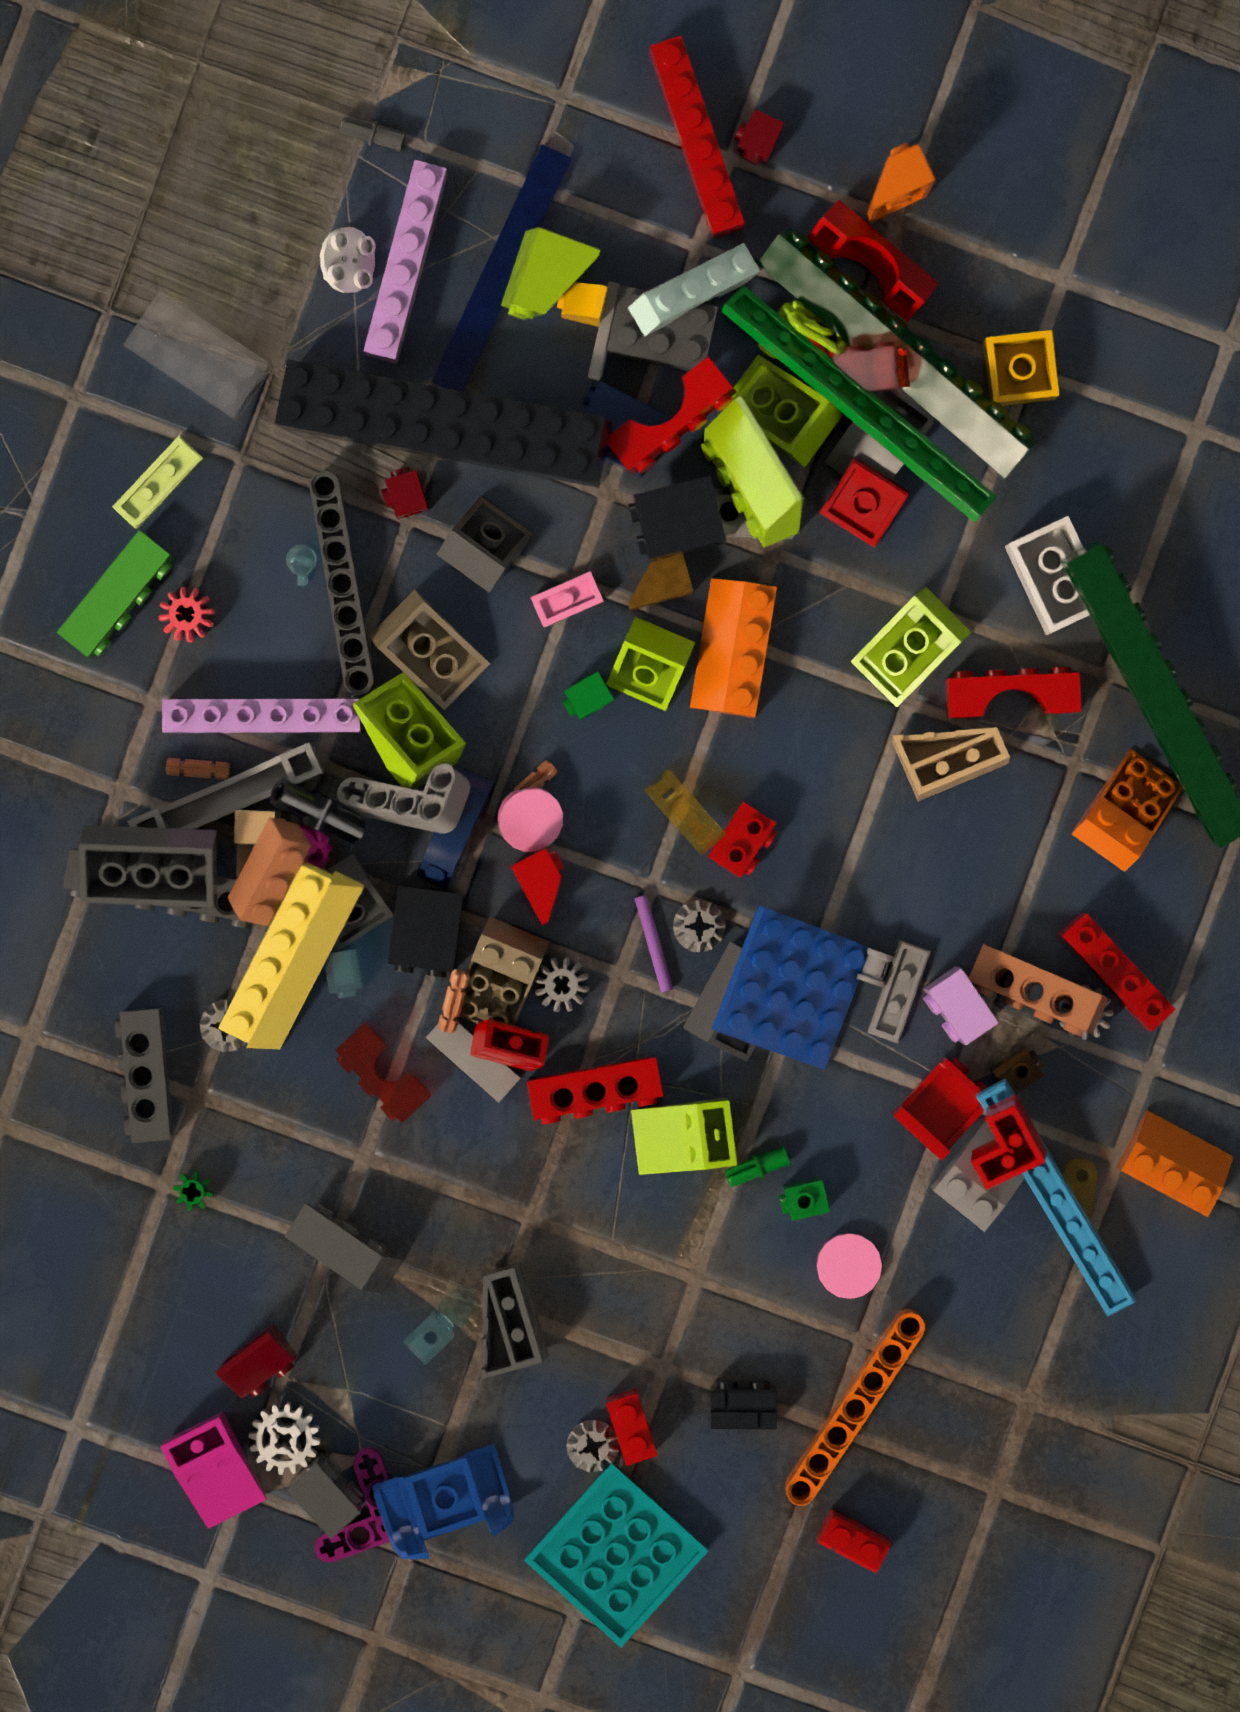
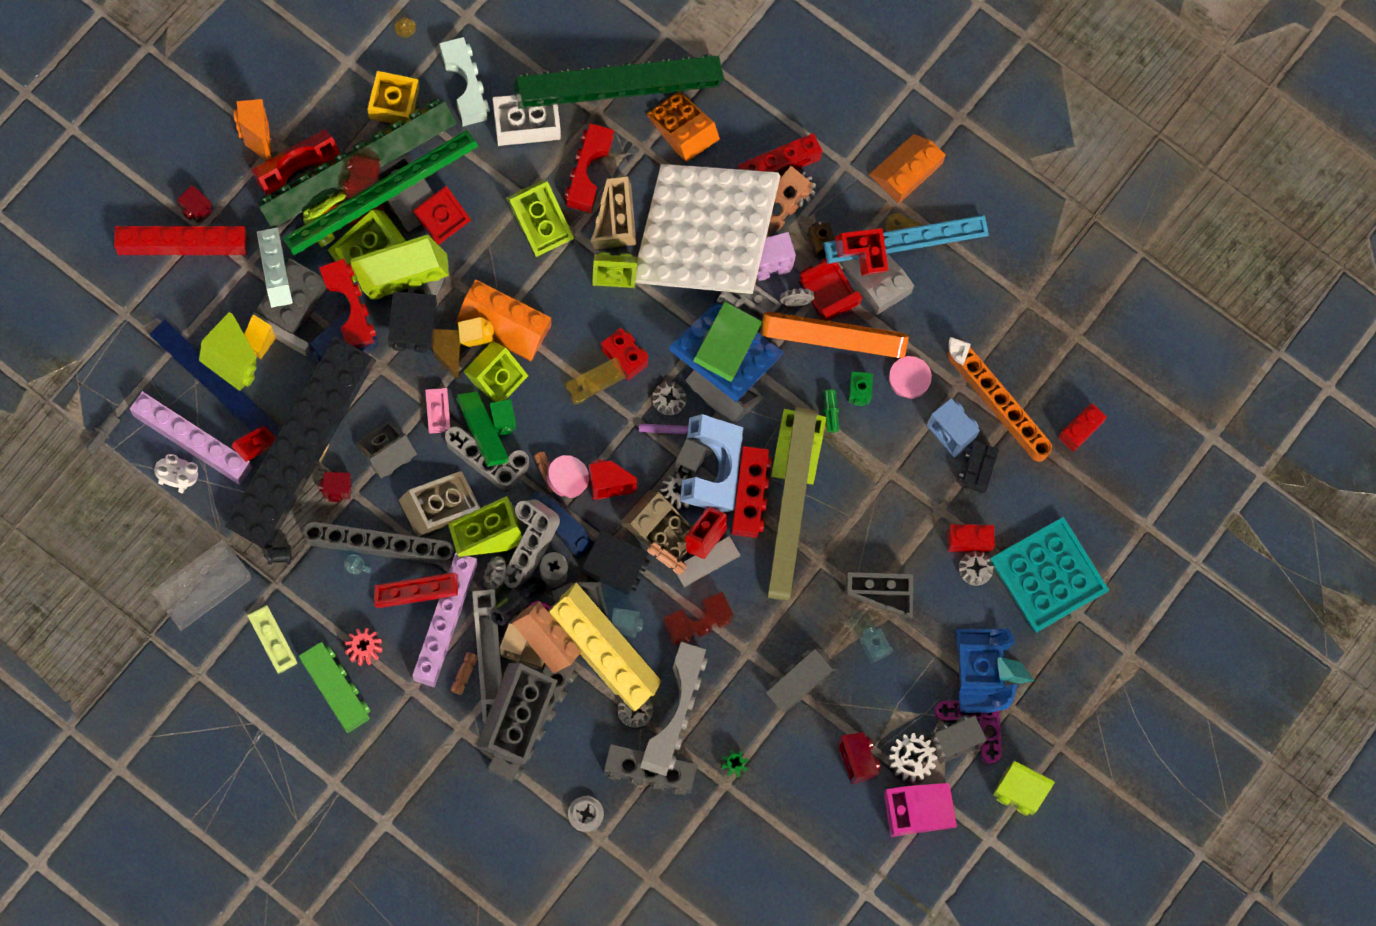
camera: 80 degrees left, 15 degrees down
none -> red plate [231,425,276,462]
none -> black bush [268,545,292,565]
none -> red tile [374,572,458,608]
none -> clear yellow plate [395,17,416,38]
none -> light aqua arch [440,37,490,126]
none -> light grey beam [445,427,529,491]
none -> green tile [456,392,509,467]
none -> yellow brick [458,317,494,347]
none -> light grey gear [483,556,506,590]
none -> dark grey piece [540,552,568,589]
none -> light grey gear [568,796,604,832]
none -> lime slope [592,252,637,288]
none -> white plate [635,164,780,294]
none -> light grey arch [641,642,708,776]
none -> dark grey brick [674,439,706,479]
none -> light blue arch [680,414,743,513]
none -> bright green tile [693,302,762,382]
none -> orange beam [760,312,909,358]
none -> olive beam [768,407,817,601]
none -> light grey gear [780,288,814,307]
none -> medium blue brick [927,398,980,458]
none -> white tile [948,337,971,365]
none -> lime slope [993,761,1055,816]
none -> teal slope [997,657,1034,684]

